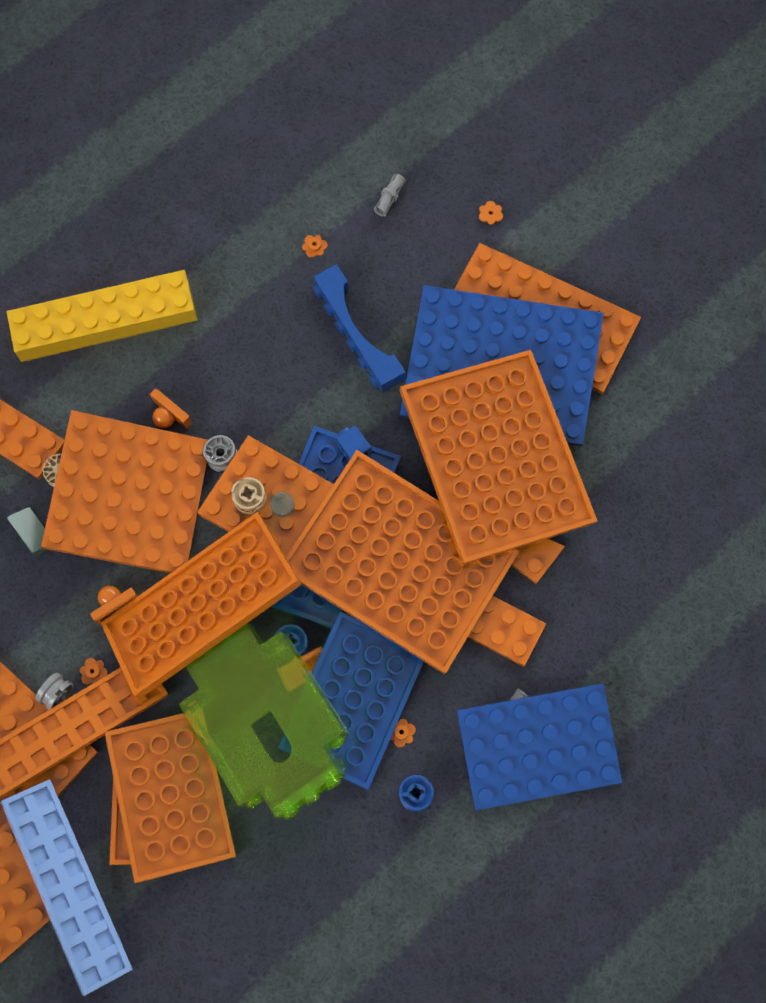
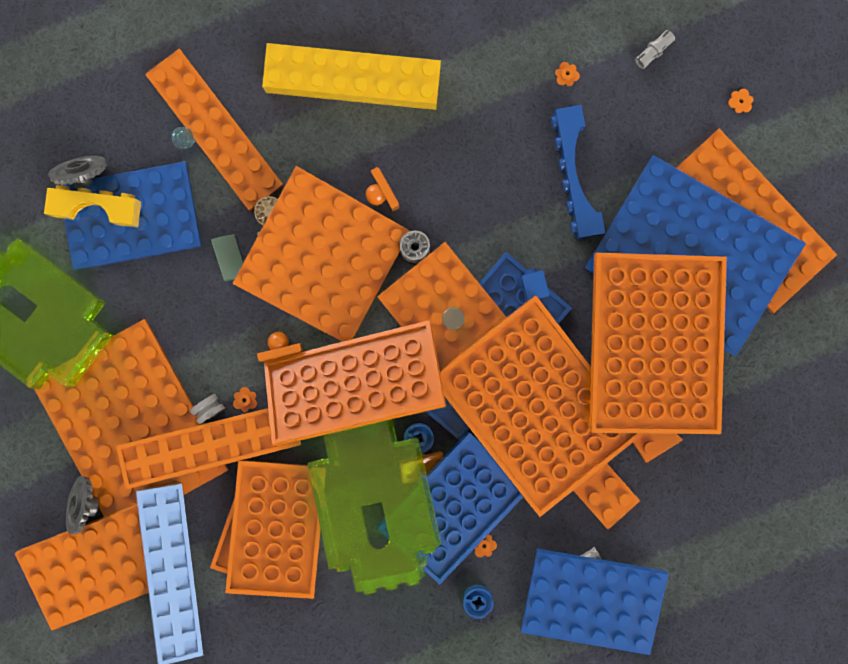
camera: 20 degrees right, 15 degrees up
tan wheel [231,477,266,514] -> none

